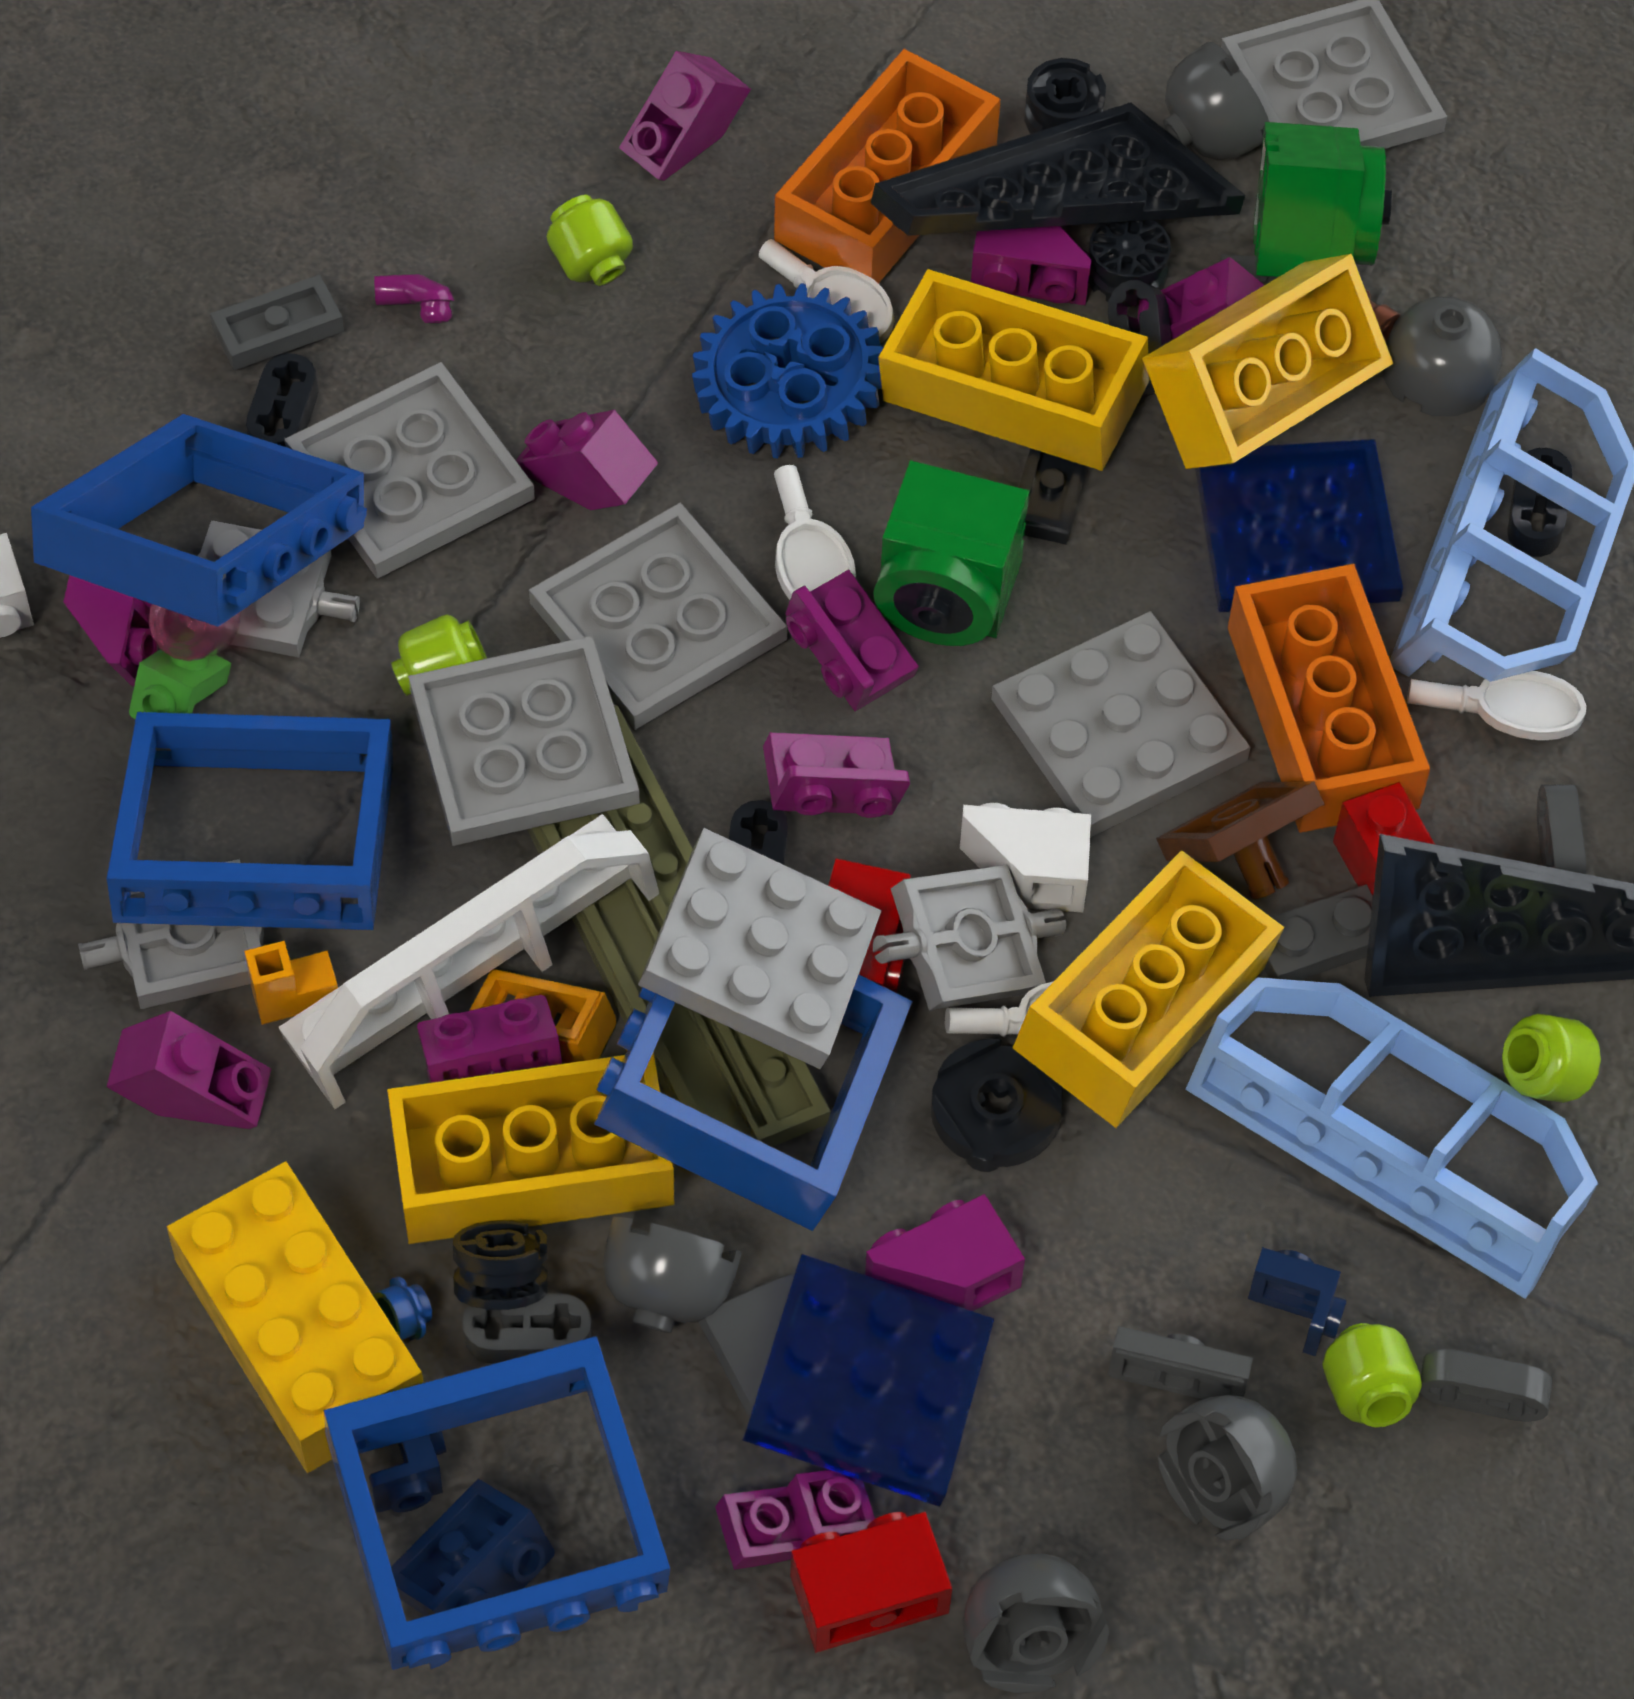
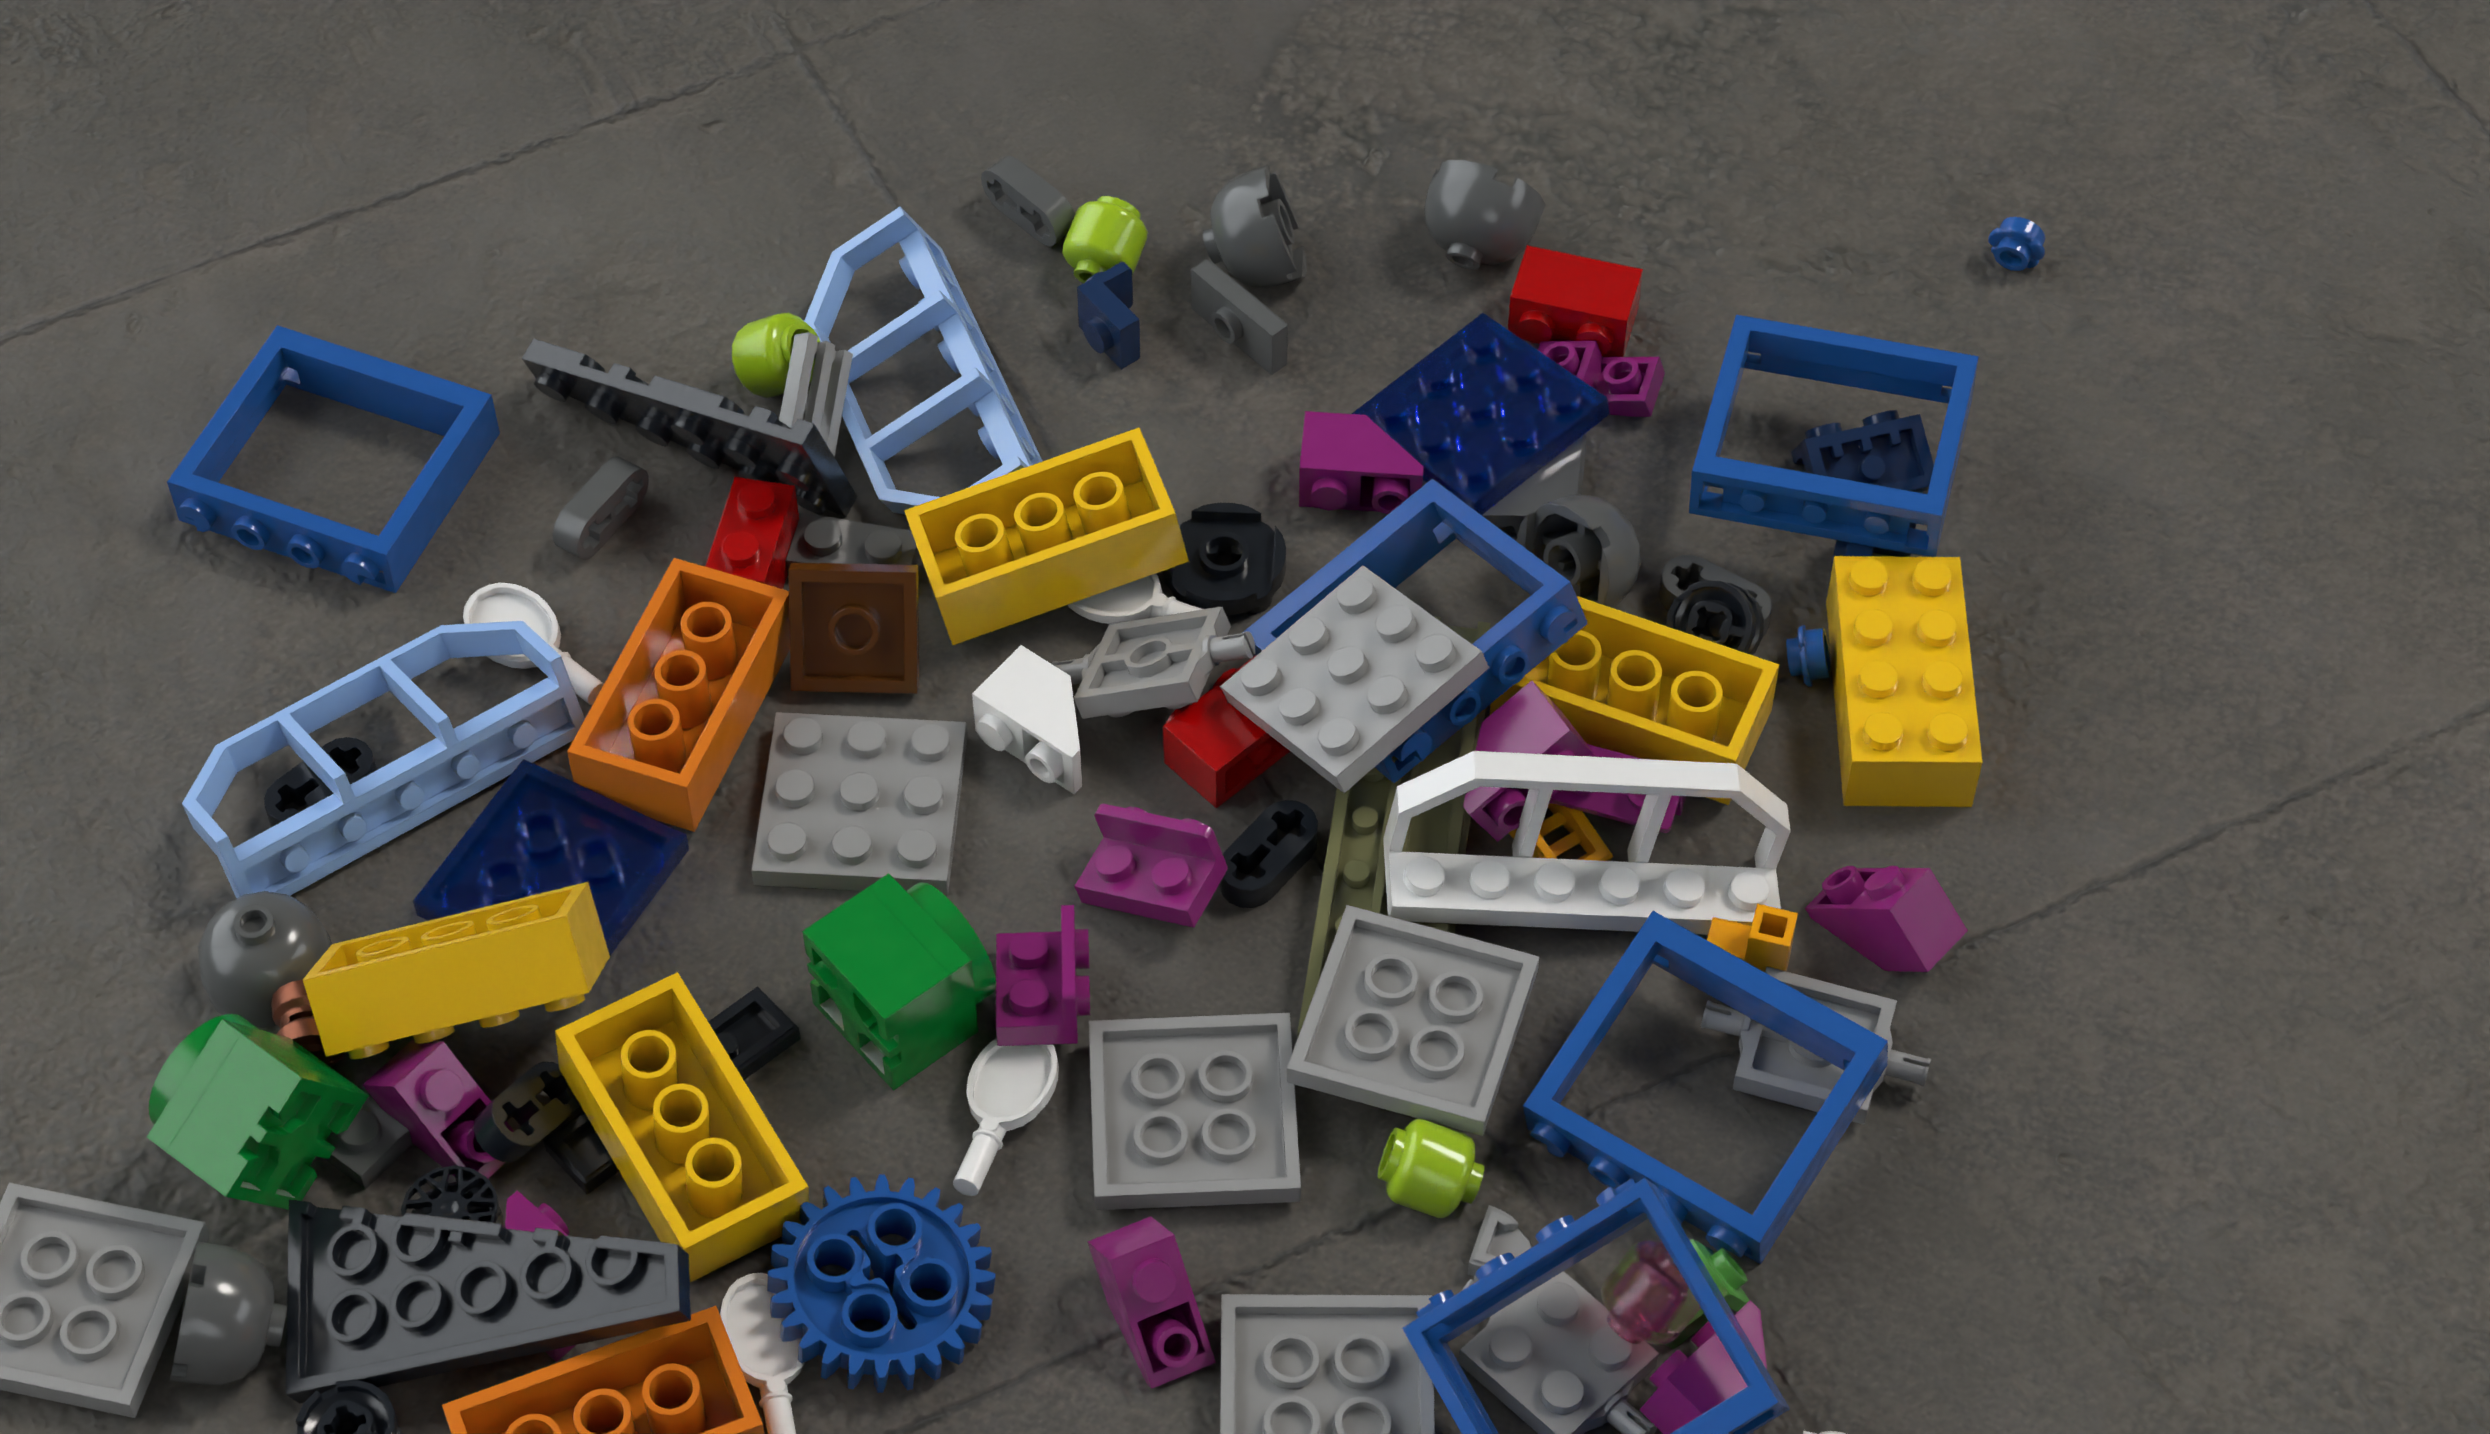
camera: 145 degrees left, 5 degrees down
none -> light grey tile [779,332,853,456]
none -> magenta slope [1463,681,1596,842]
none -> light grey tile [1468,1205,1532,1276]

